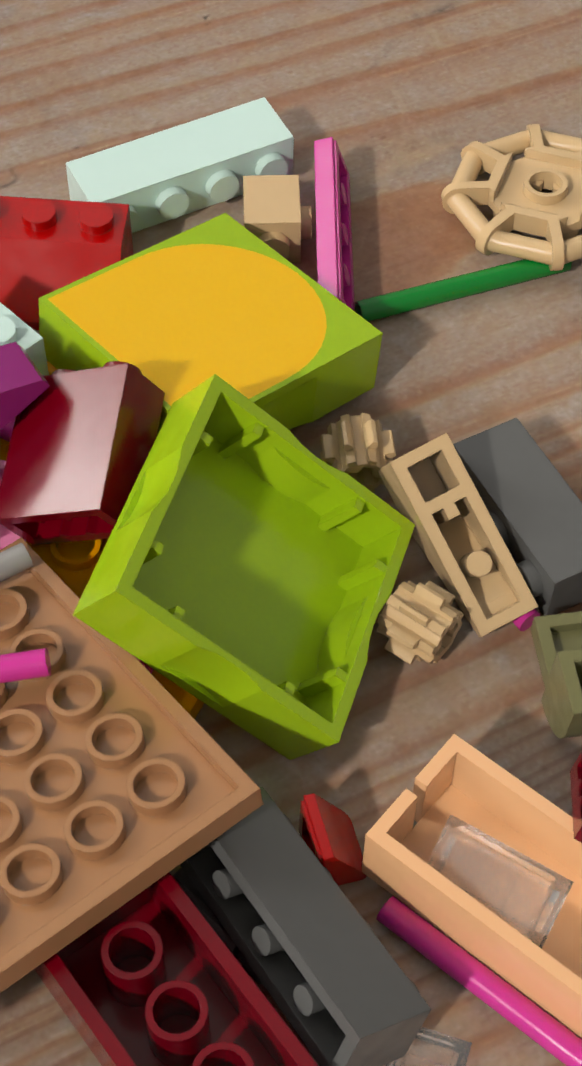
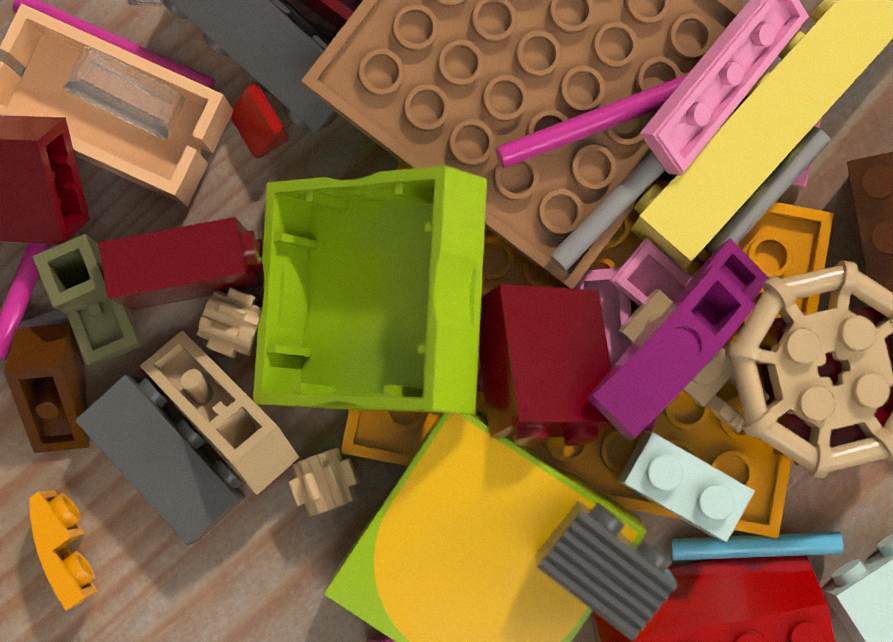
camera: 165 degrees right, 30 degrees up
none -> dark red brick [98,217,264,310]
none -> dark grey brick [535,501,677,640]

